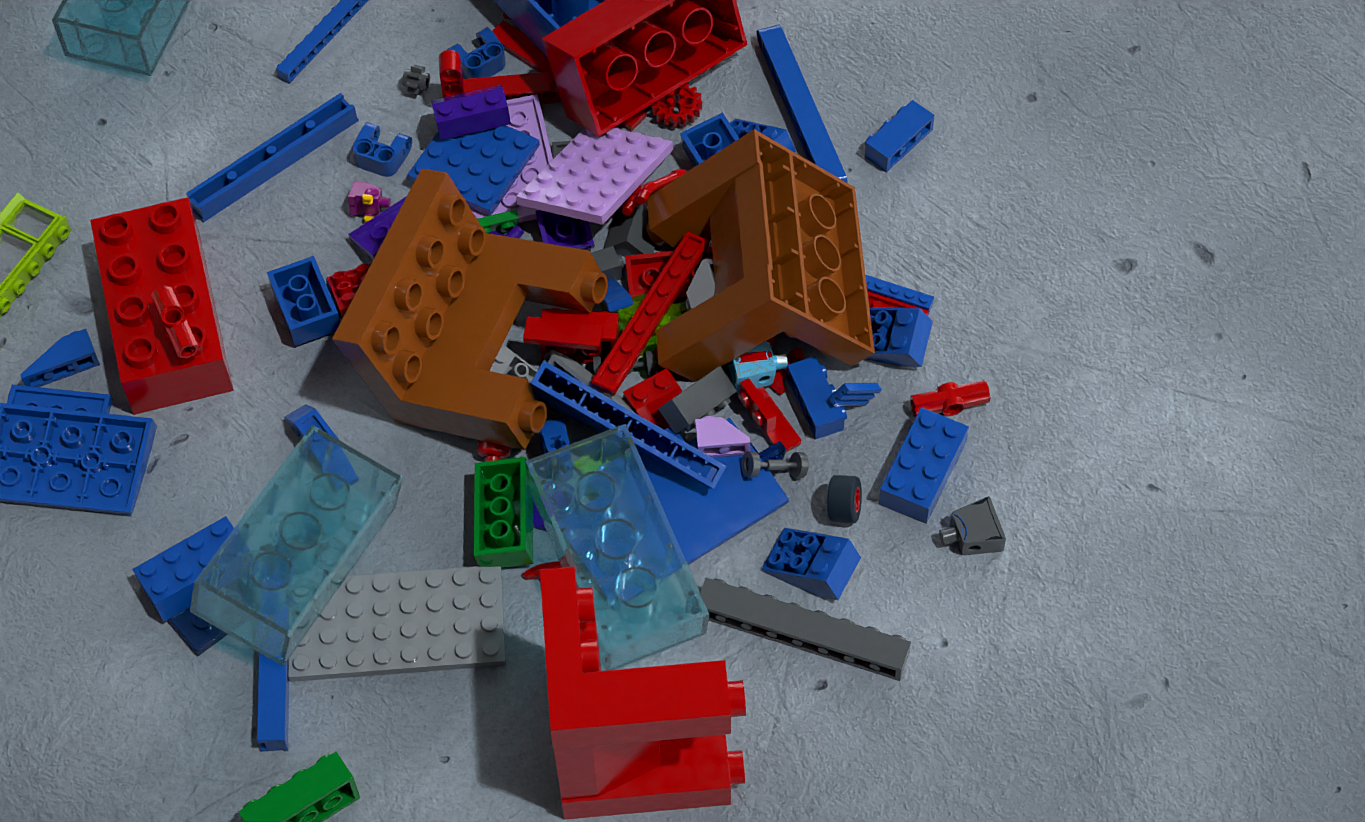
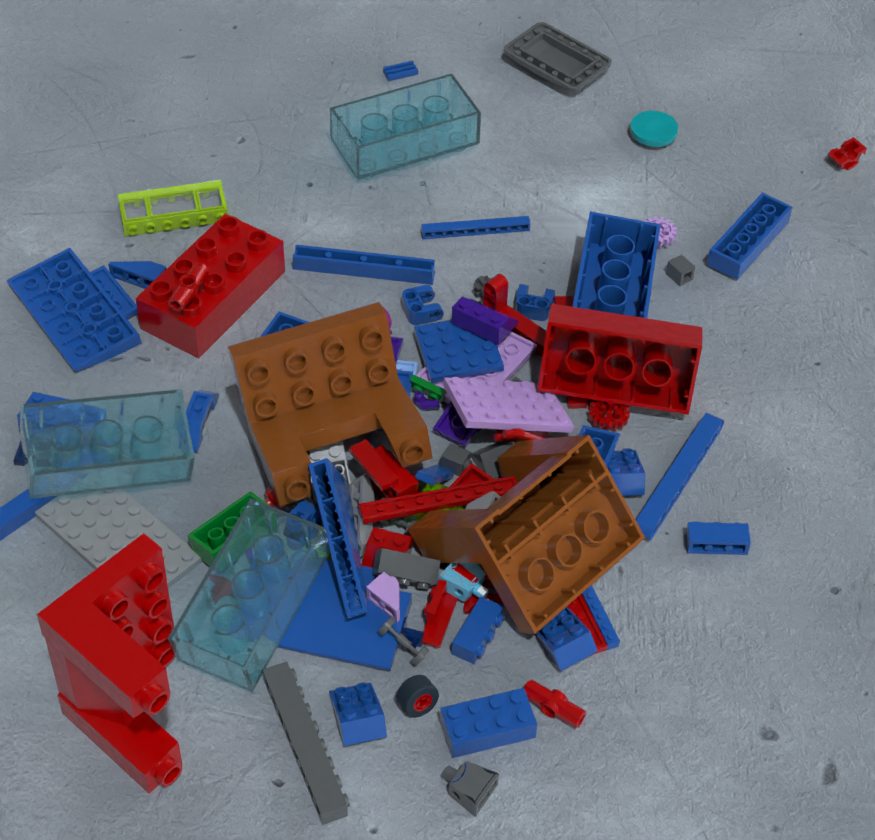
camera: 45 degrees right, 10 degrees down
blue tile [829,383,882,406] -> none

